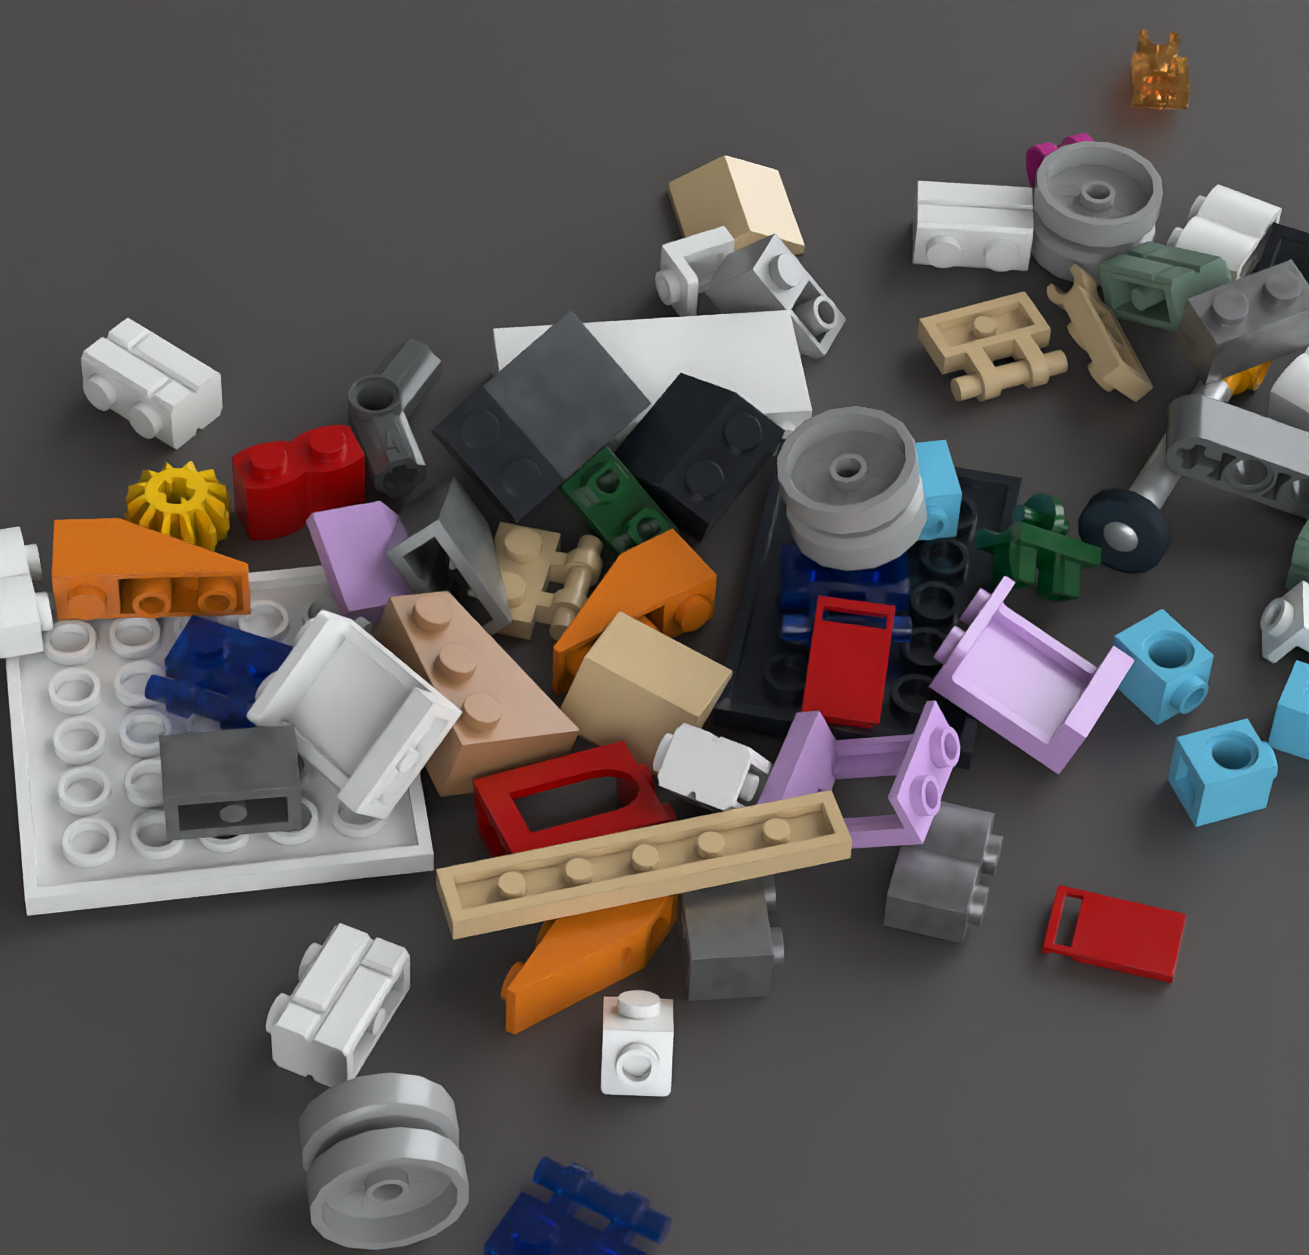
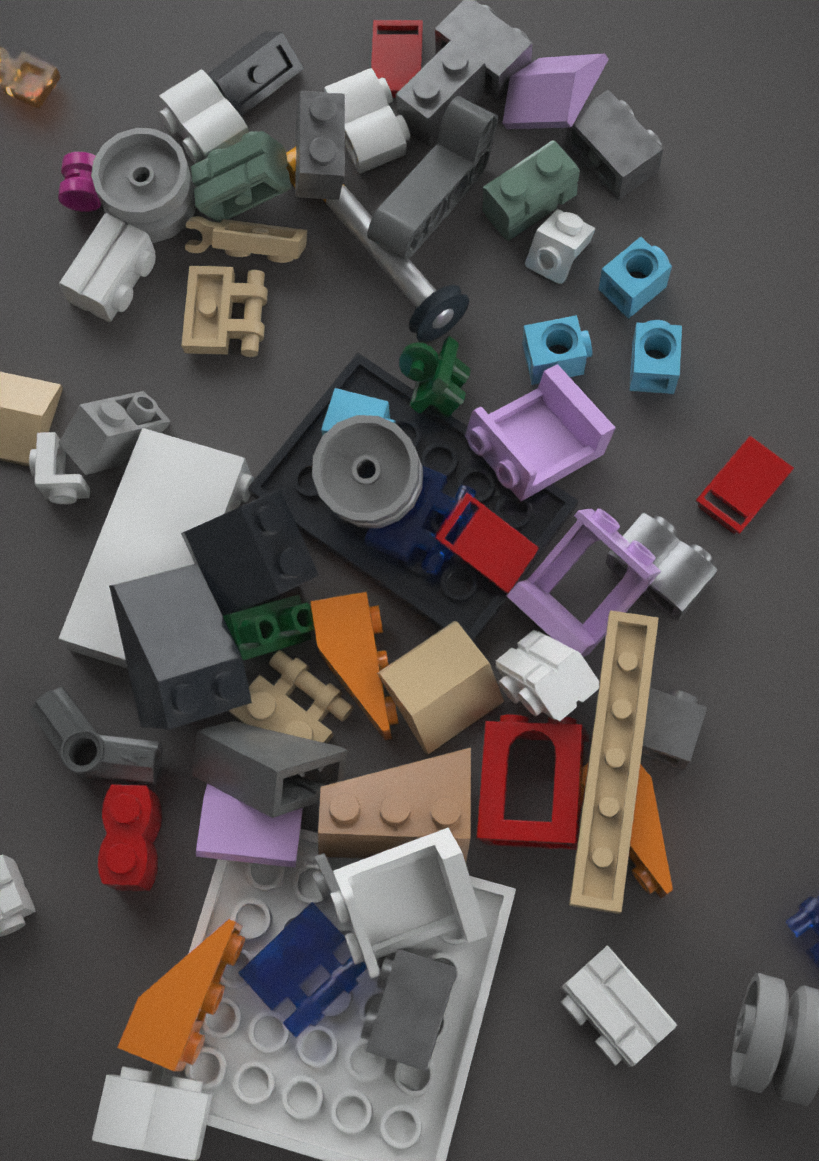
camera: 55 degrees left, 25 degrees up
yellow gear [124,460,231,552] -> none
white bracket [601,990,674,1096] -> none

